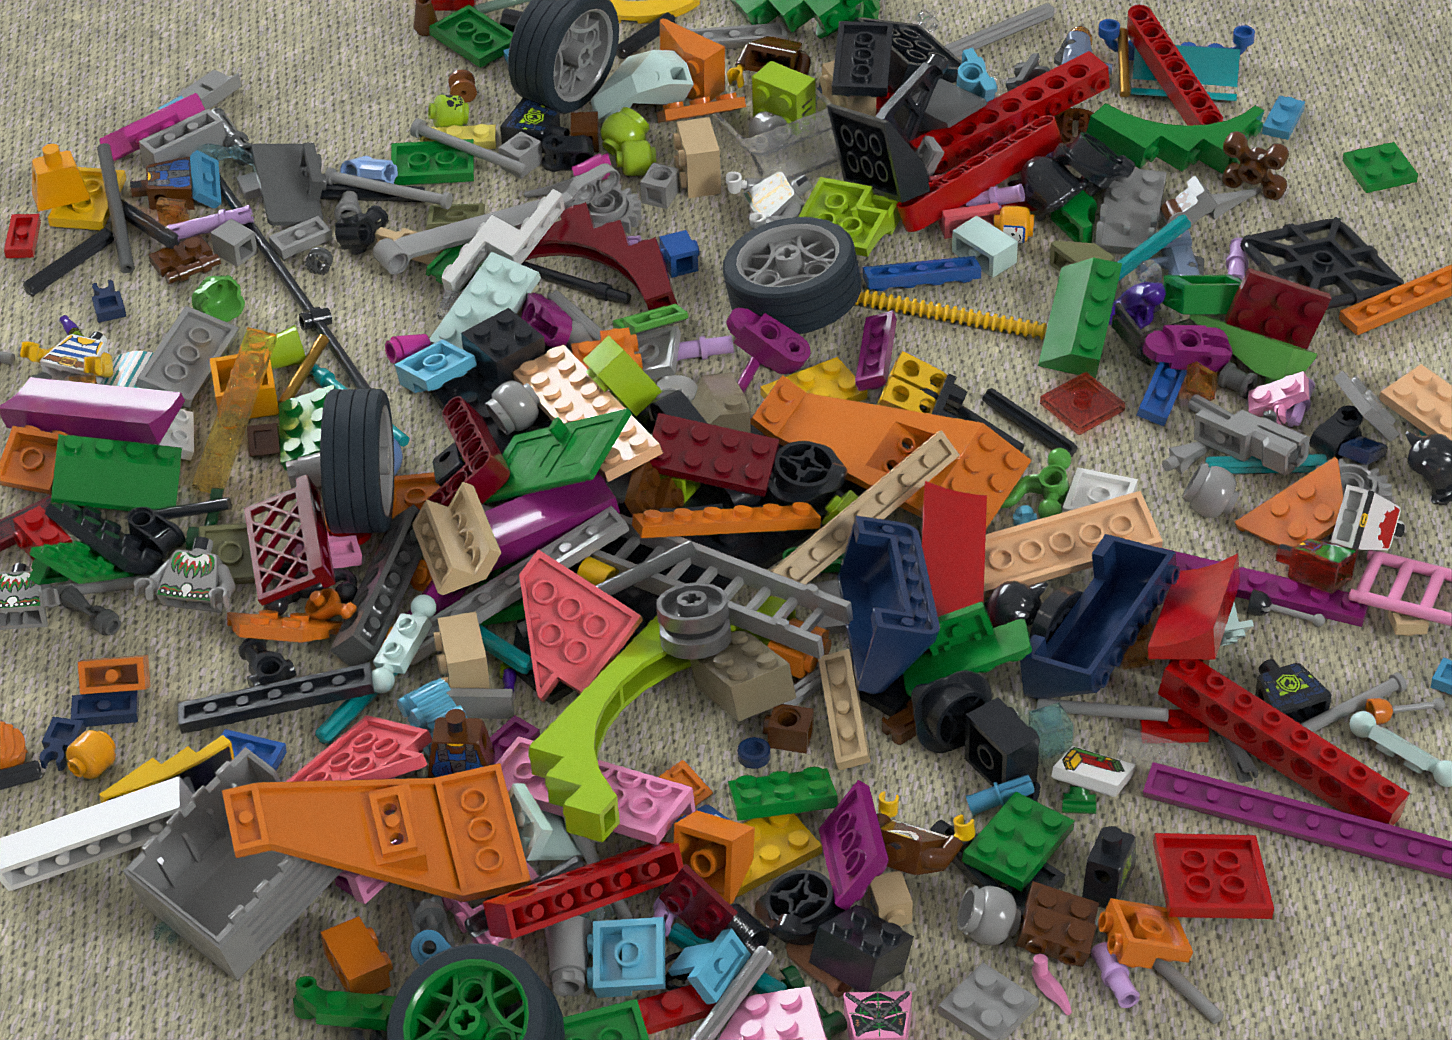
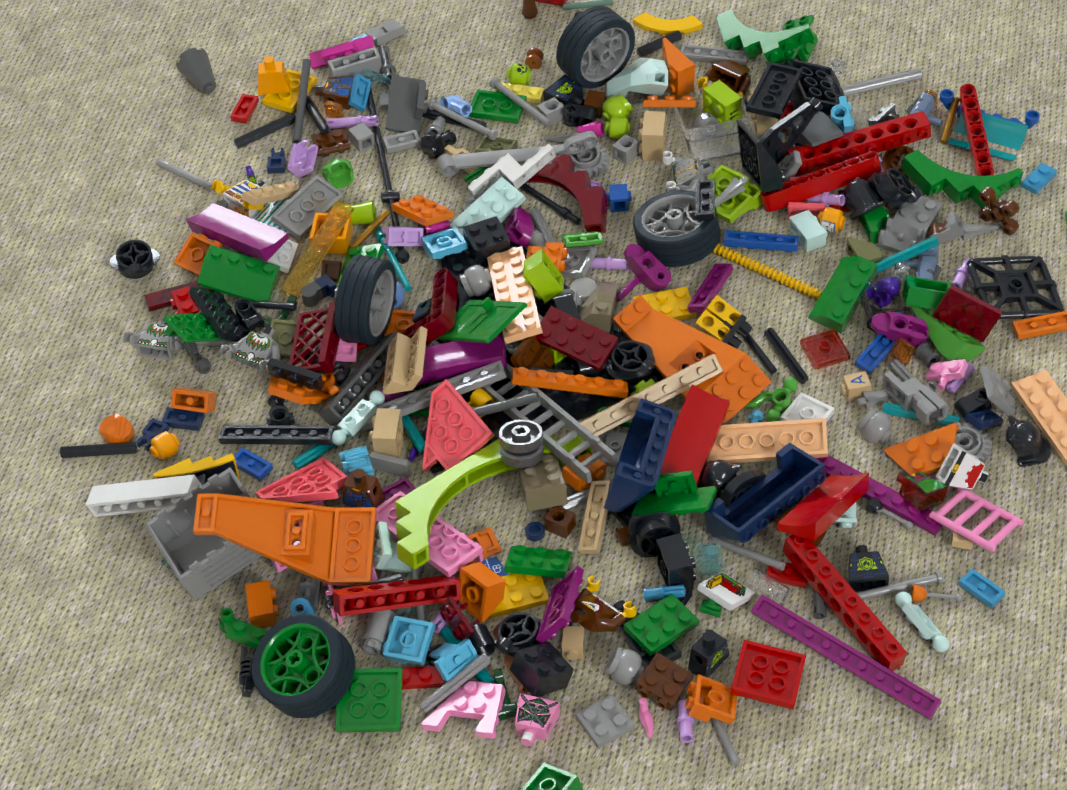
camera: 20 degrees right, 5 degrees up
dark grey bush [305,247,333,275] -> none
green plate [429,5,513,68] -> none
none -> tan plate [241,181,301,206]
none -> black plate [267,358,324,391]
none -> lavender hinge [287,139,318,178]
none -> leg [301,274,337,307]
none -> lavender hinge [382,227,423,246]
none -> orange plate [392,195,454,226]
none -> black plate [695,179,716,221]
none -> light grey piece [715,176,748,207]
none -> tan brick [840,371,871,402]

